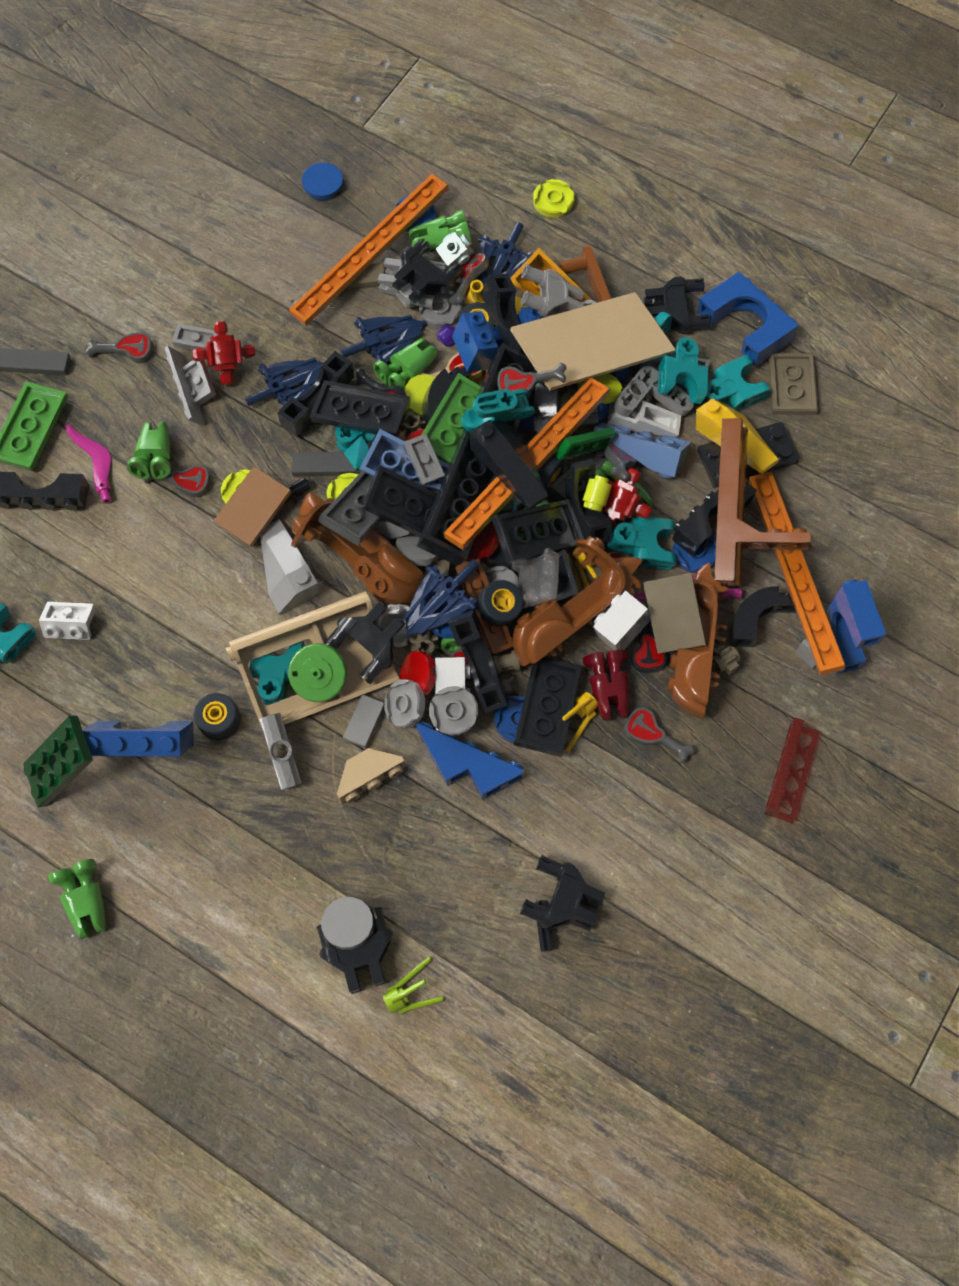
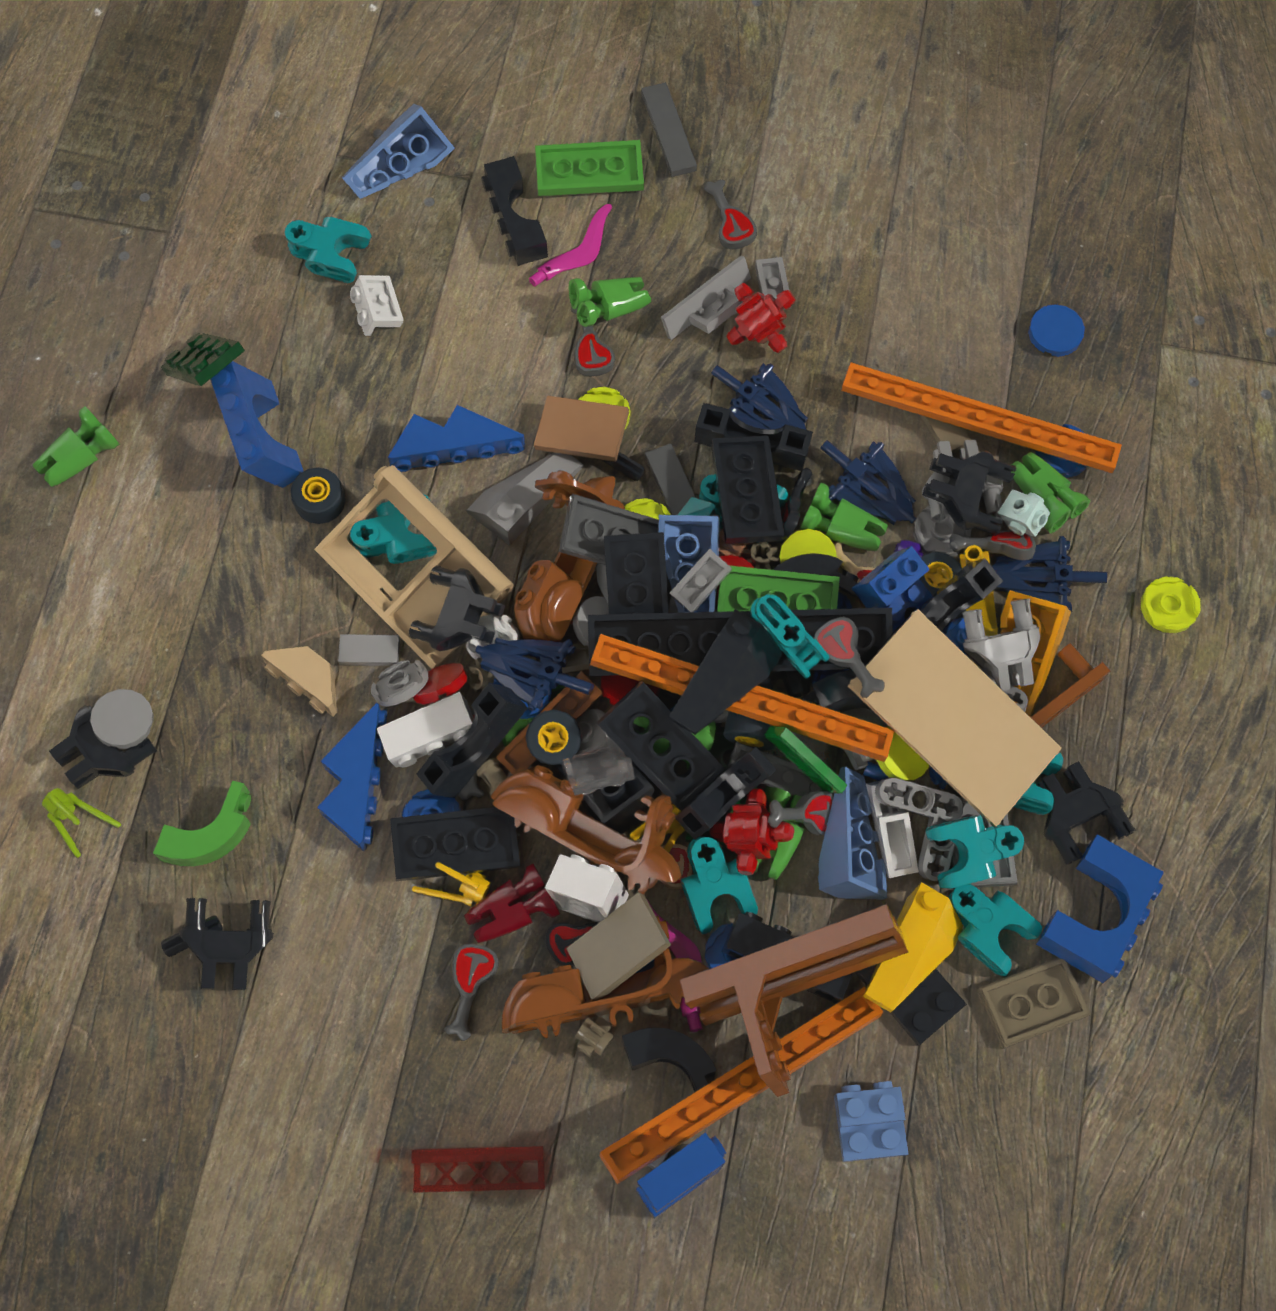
camera: 65 degrees right, 0 degrees up
light grey piece [259,713,302,790] -> none
bright green wheel [288,643,348,702] -> none
light grey tile [429,686,478,736] -> none
neon yellow brick [583,475,612,512] -> none
none -> bright green arch [153,780,251,866]
none -> blue slope [388,405,525,472]
none -> medium blue plate [834,1081,908,1162]

